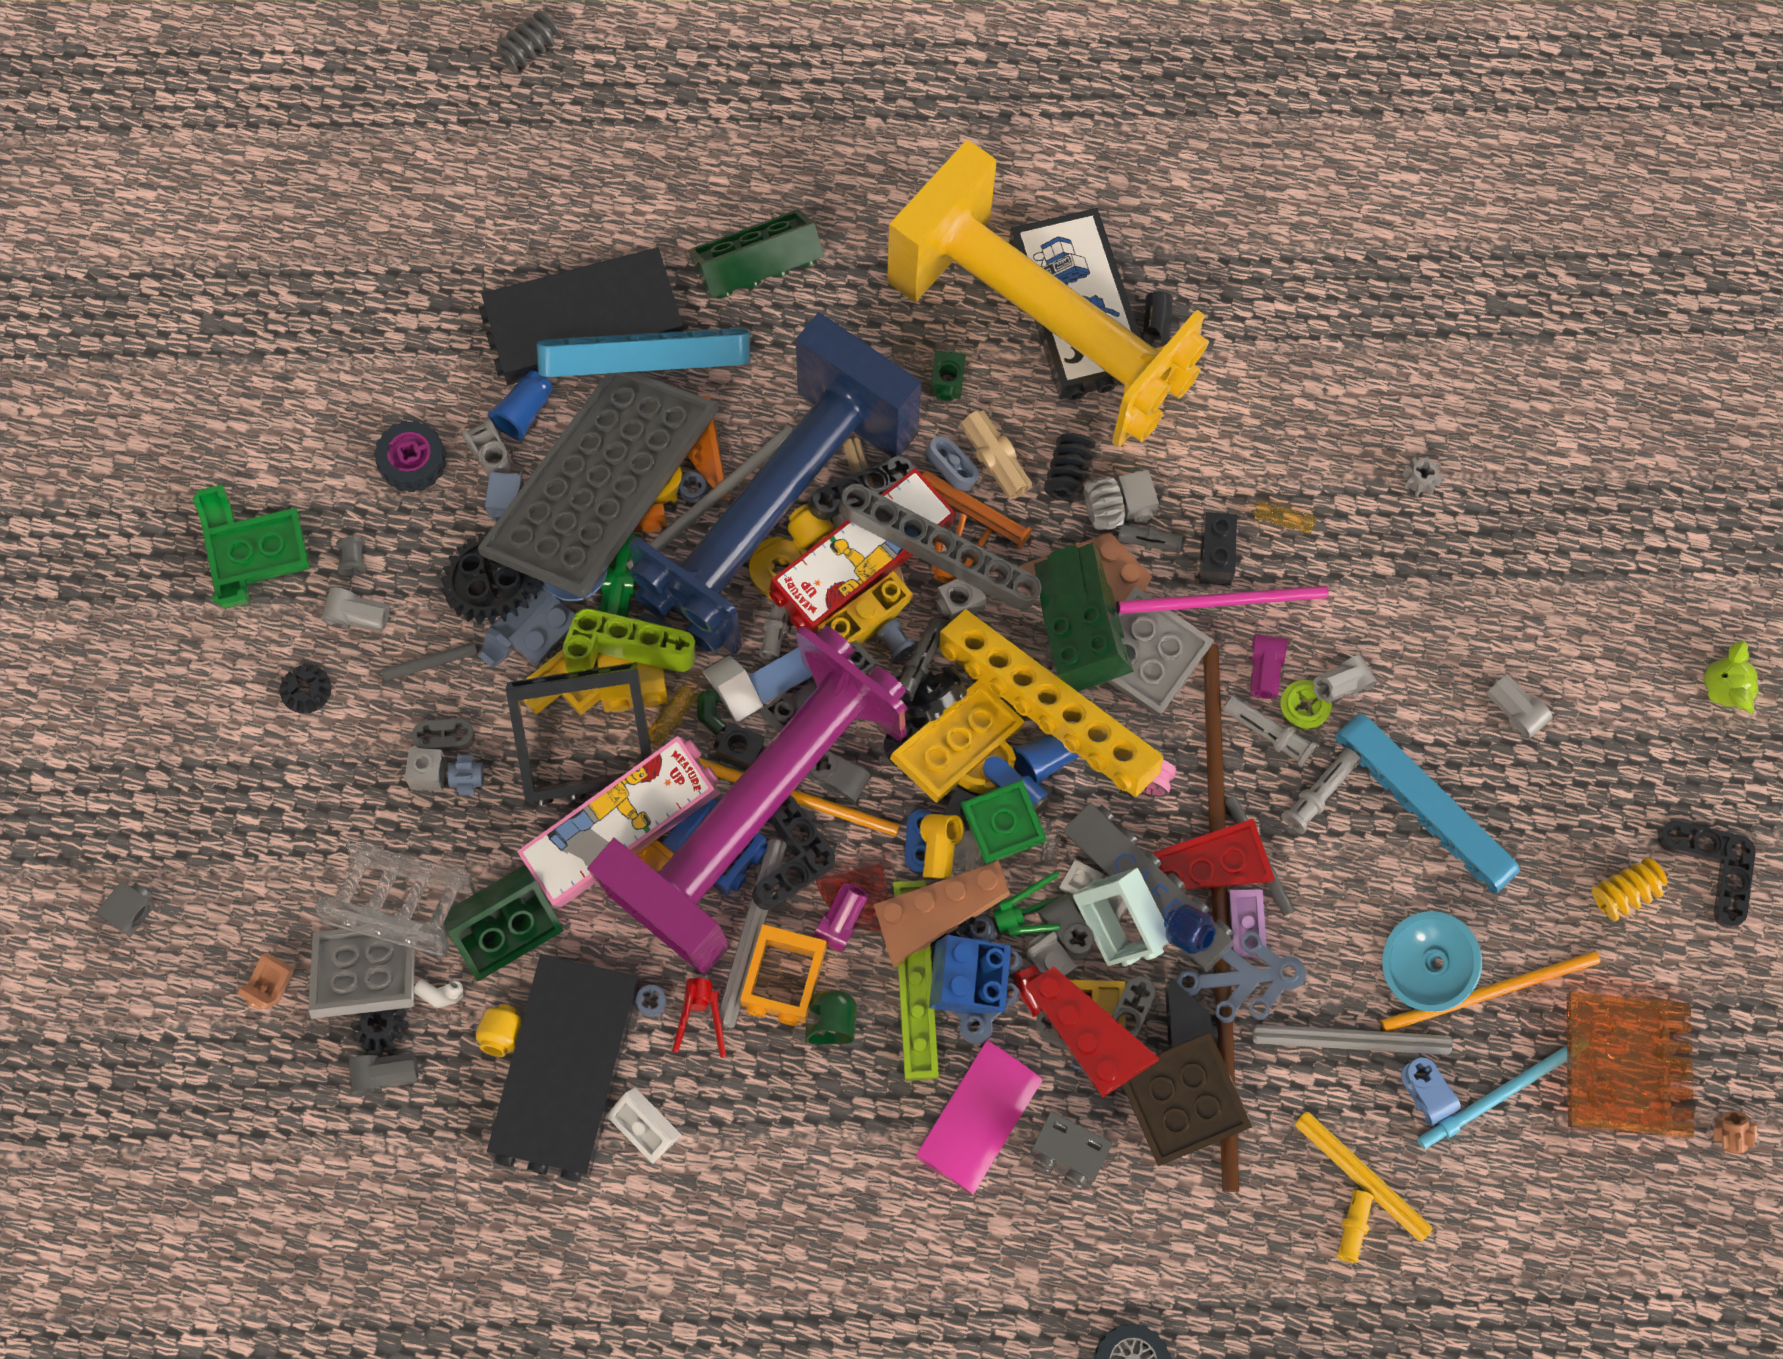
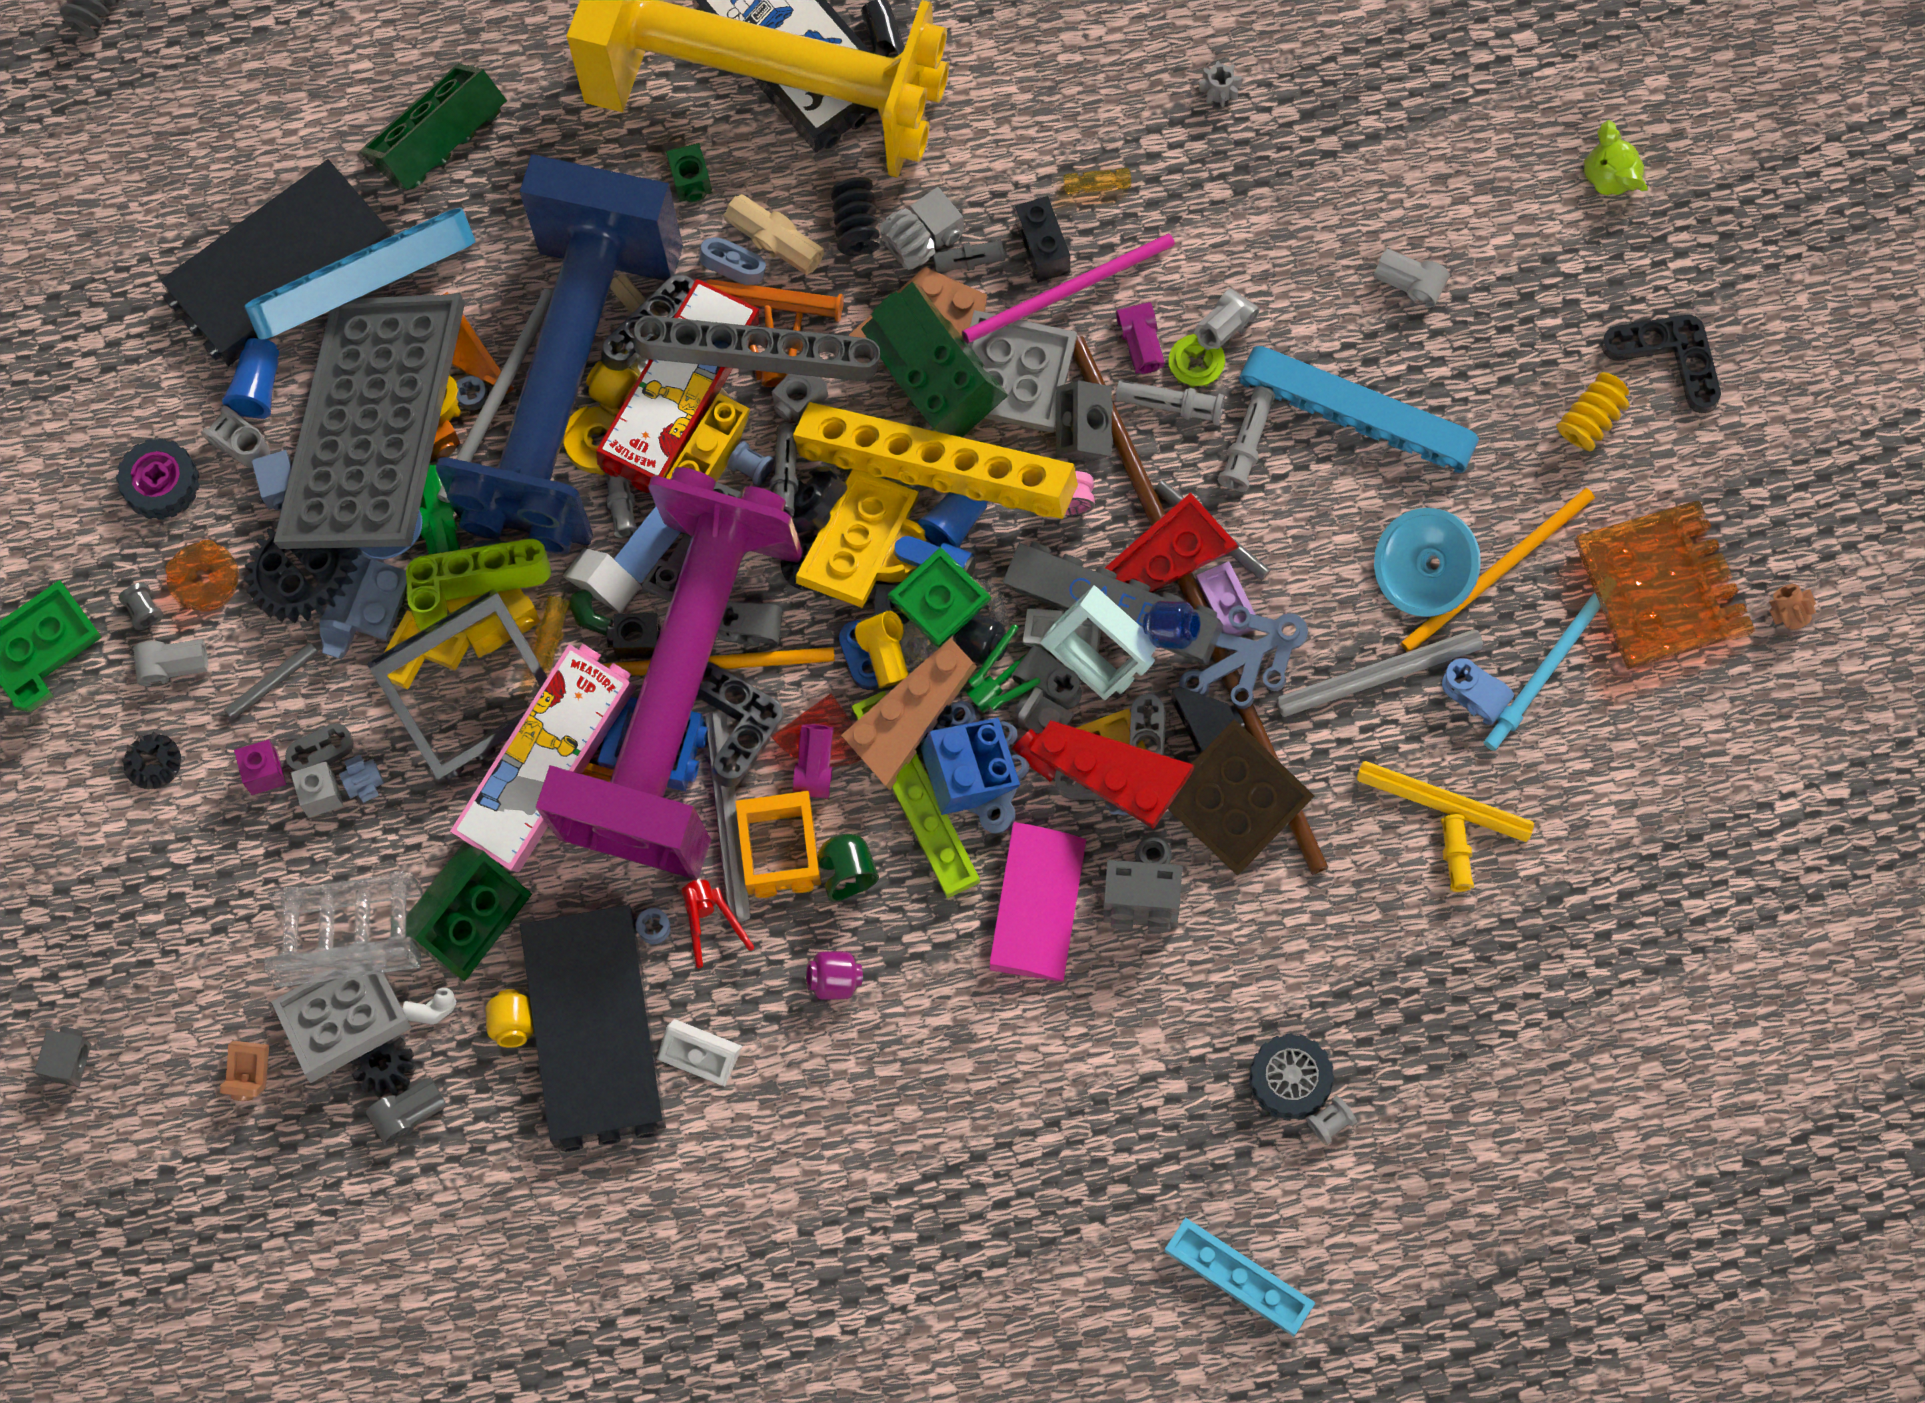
camera: 15 degrees left, 0 degrees up
none -> clear orange plate [165,540,240,612]
none -> magenta brick [234,739,287,795]
none -> magenta head [806,951,863,1000]
none -> black head [953,613,1009,665]
none -> dark grey brick [1056,380,1113,461]
none -> dark grey plate [1135,837,1172,864]

